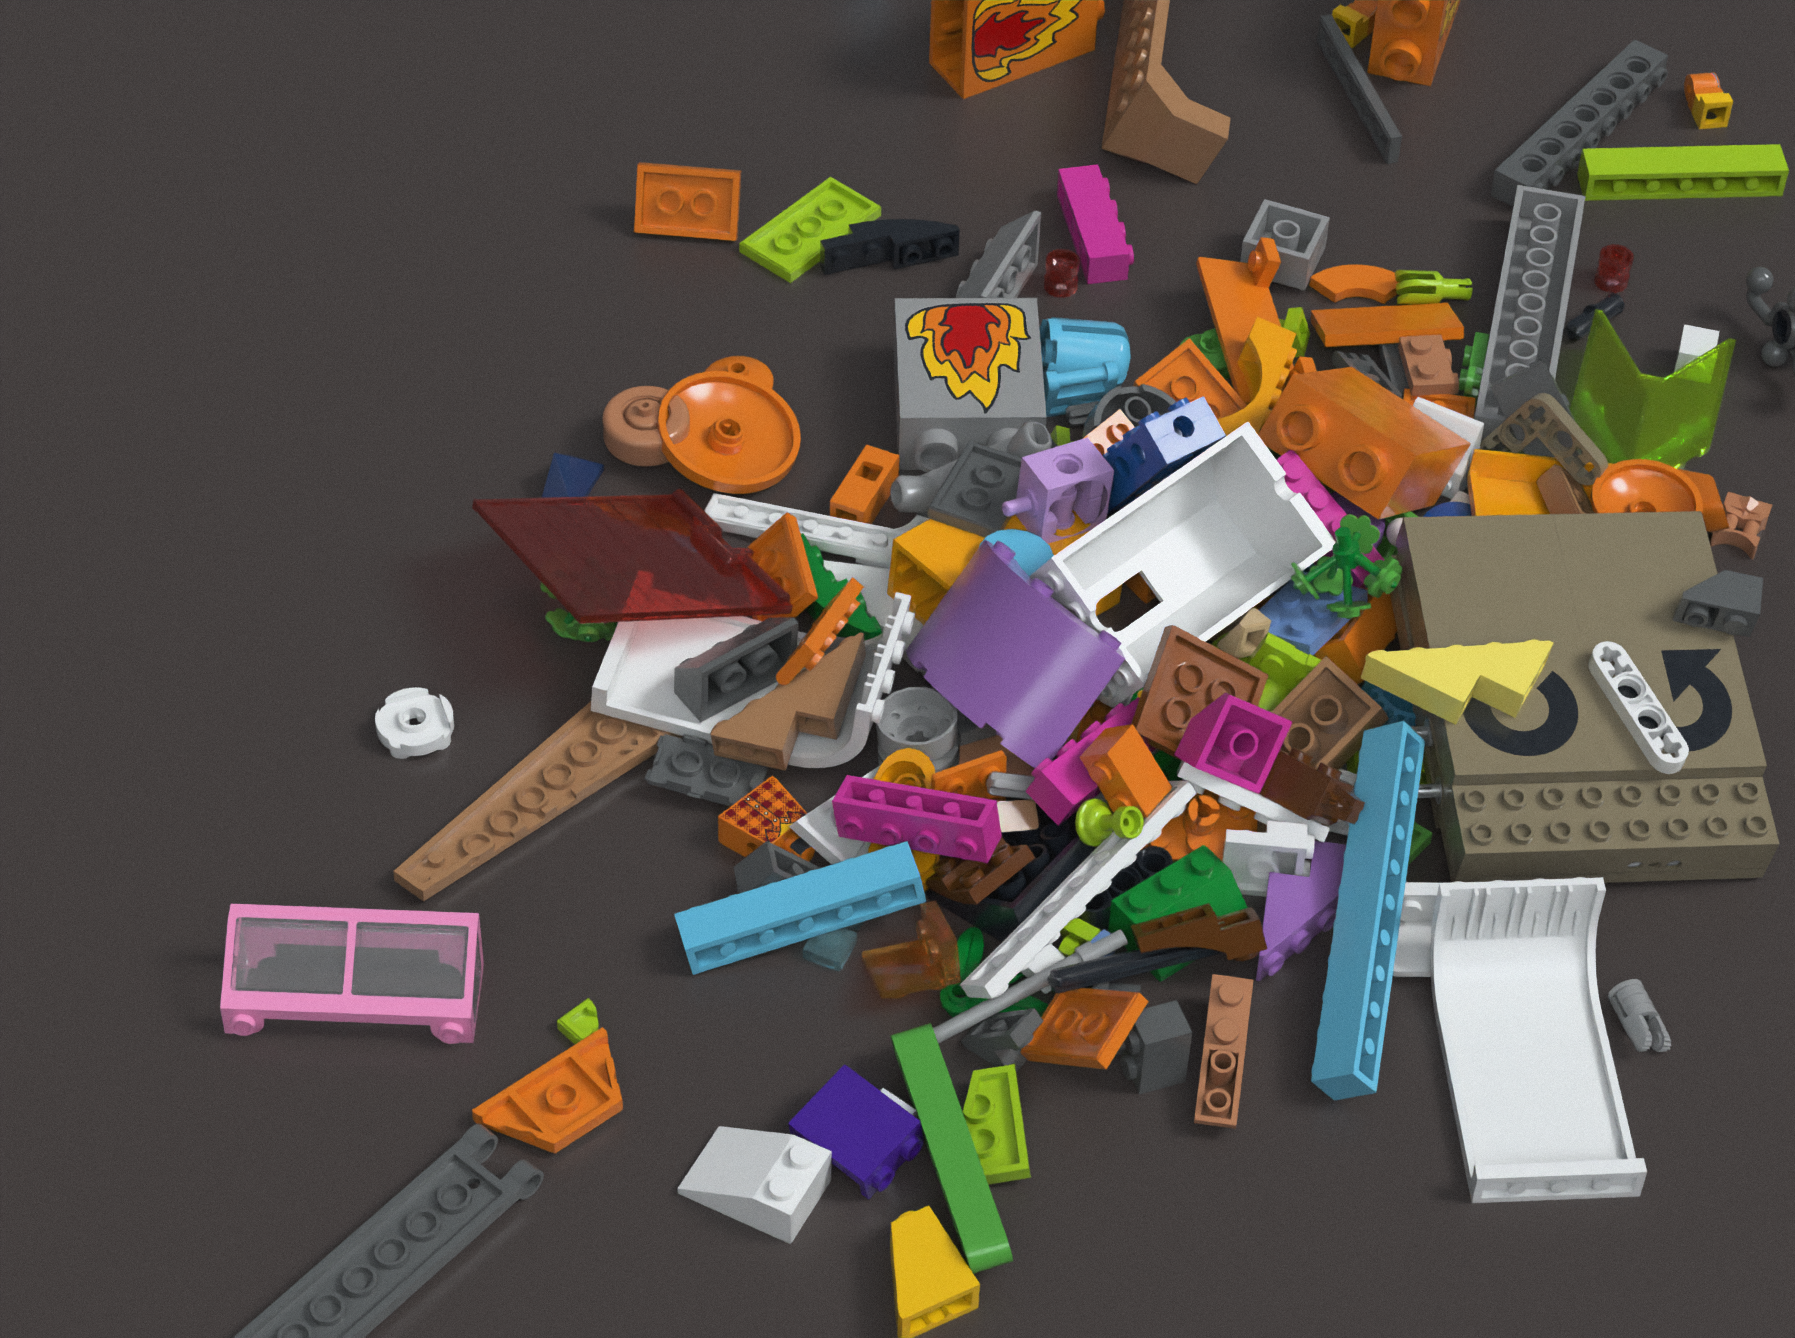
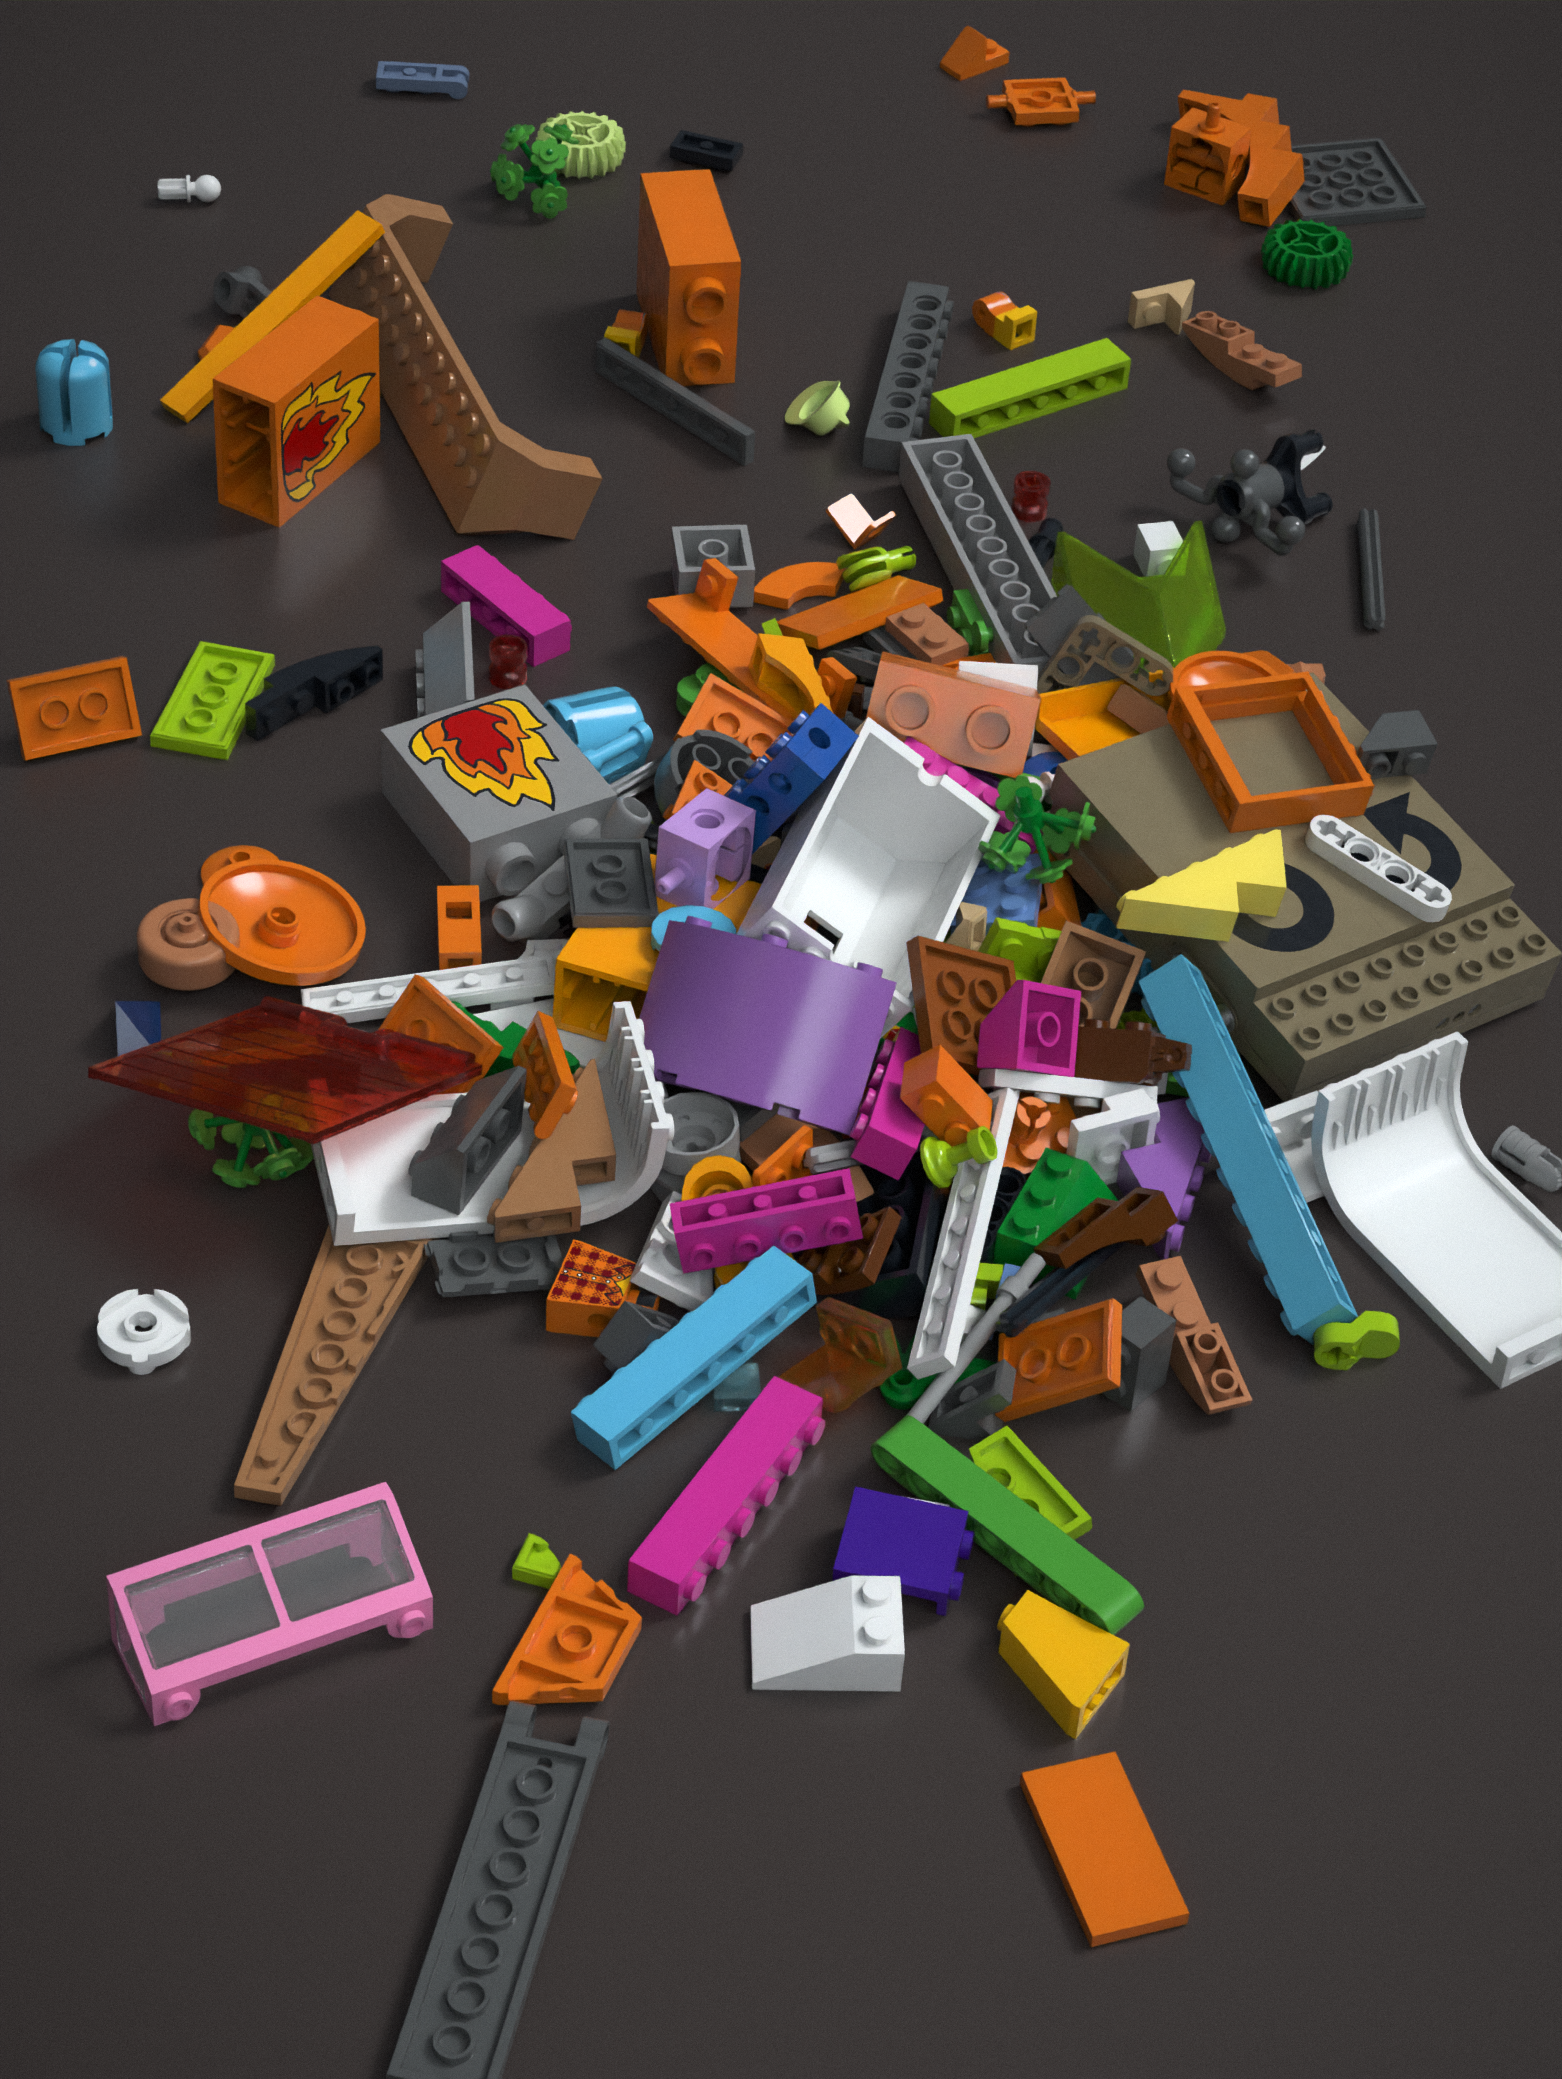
camera: 30 degrees left, 5 degrees down
none -> dark pink brick [627,1376,825,1616]
none -> yellowish green piece [785,381,850,436]
none -> bracket [826,494,897,550]
none -> orange window [1166,671,1374,833]
none -> lime piece [1313,1311,1400,1371]

